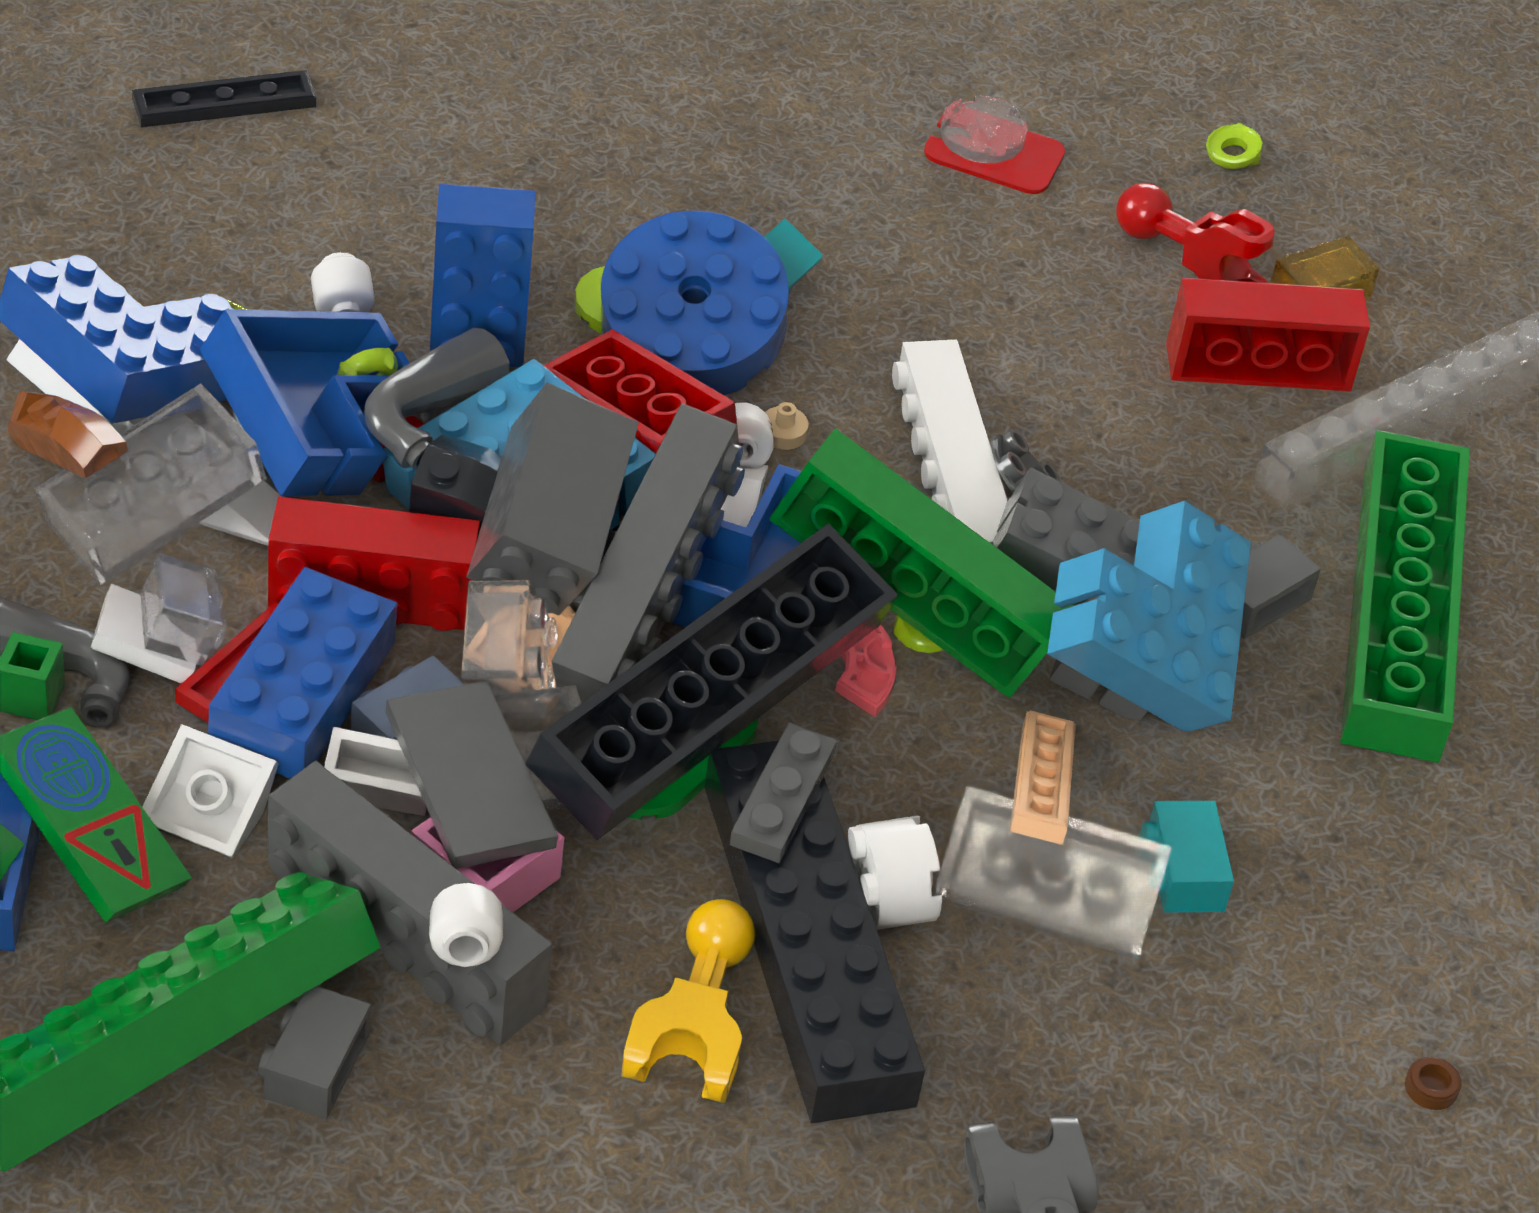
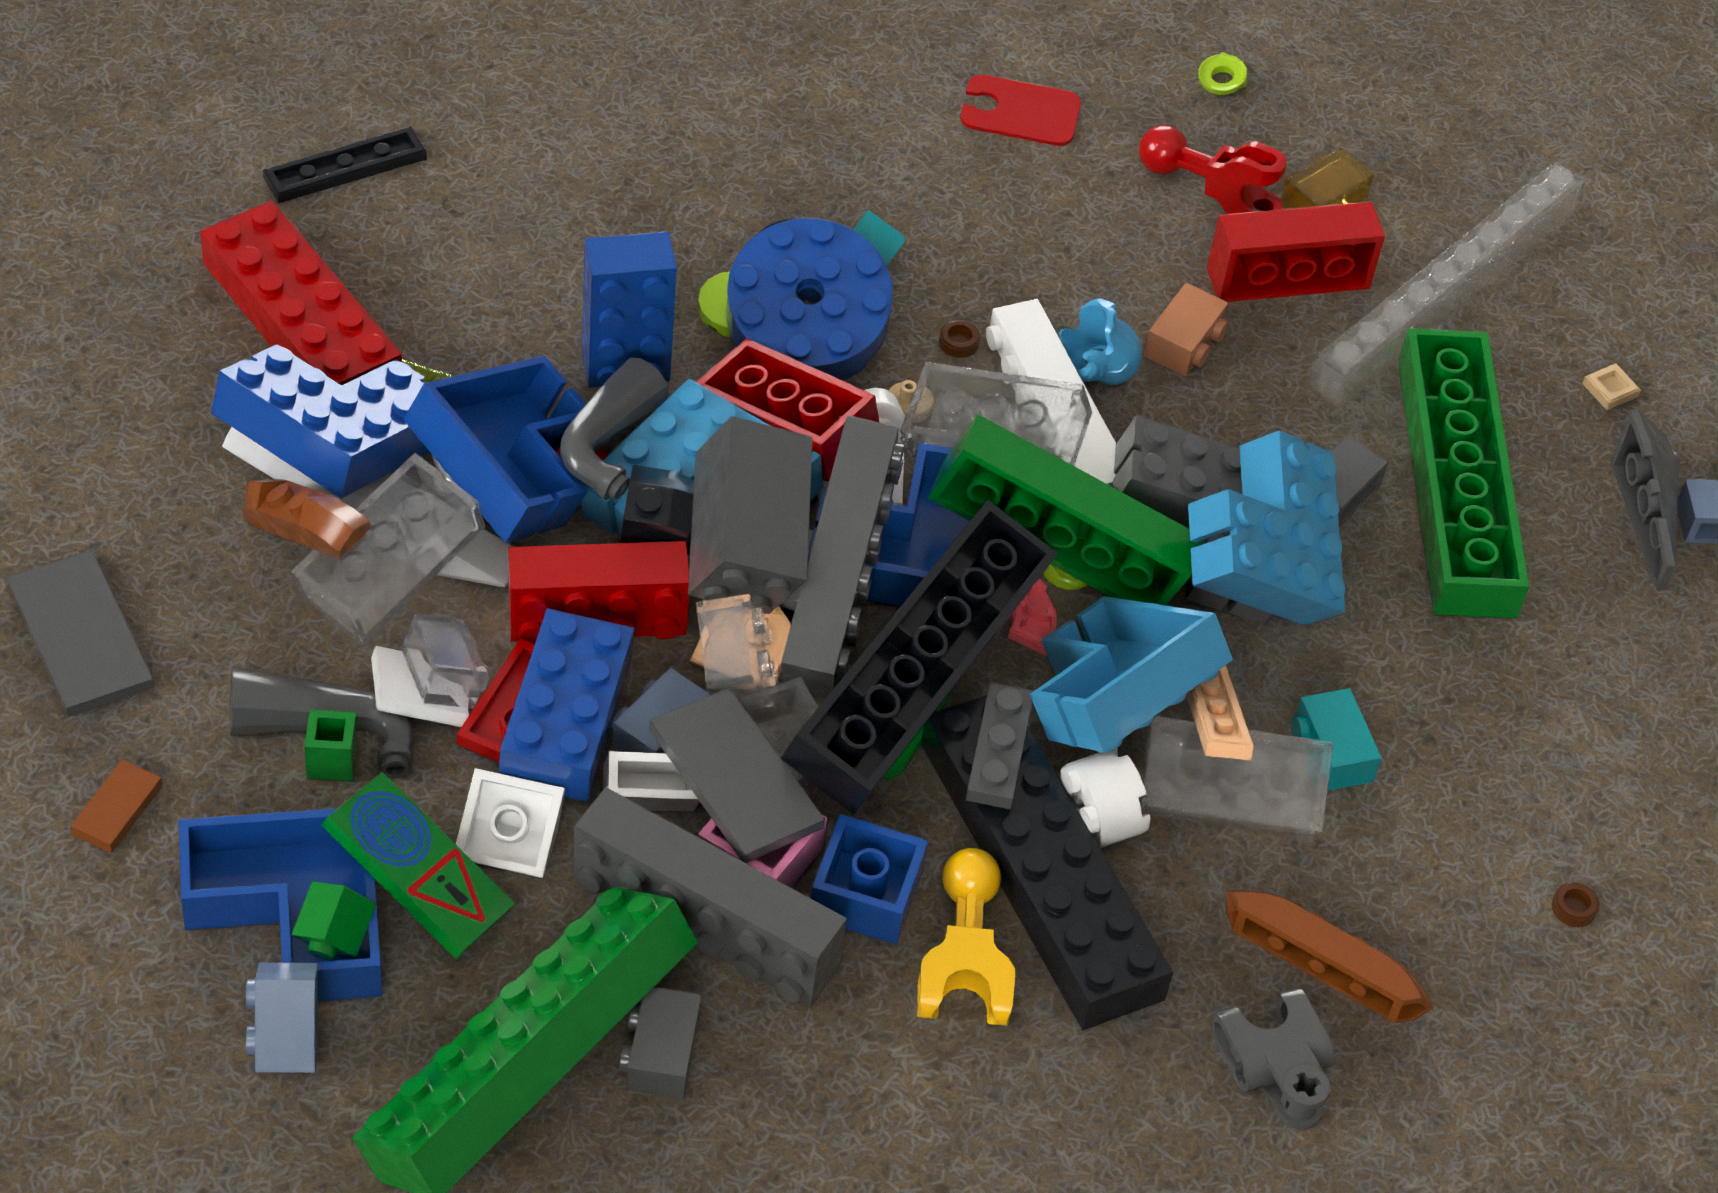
camera: 10 degrees left, 5 degrees up
white head [311,252,375,312] -> none
lime piece [337,348,398,376] -> none
white head [429,883,503,967] -> none
clear tile [940,96,1028,163] -> none
dark grey dish [991,429,1060,493] -> none
none -> red brick [200,200,402,386]
none -> blue brick [811,814,928,945]
none -> clear brick [900,362,1092,466]
none -> reddish brown tile [939,320,980,358]
none -> dark azure piece [1030,596,1233,753]
none -> dark azure hair [1058,298,1143,385]
none -> nougat brick [1143,283,1229,377]
none -> dark orange brick [1226,889,1434,1023]

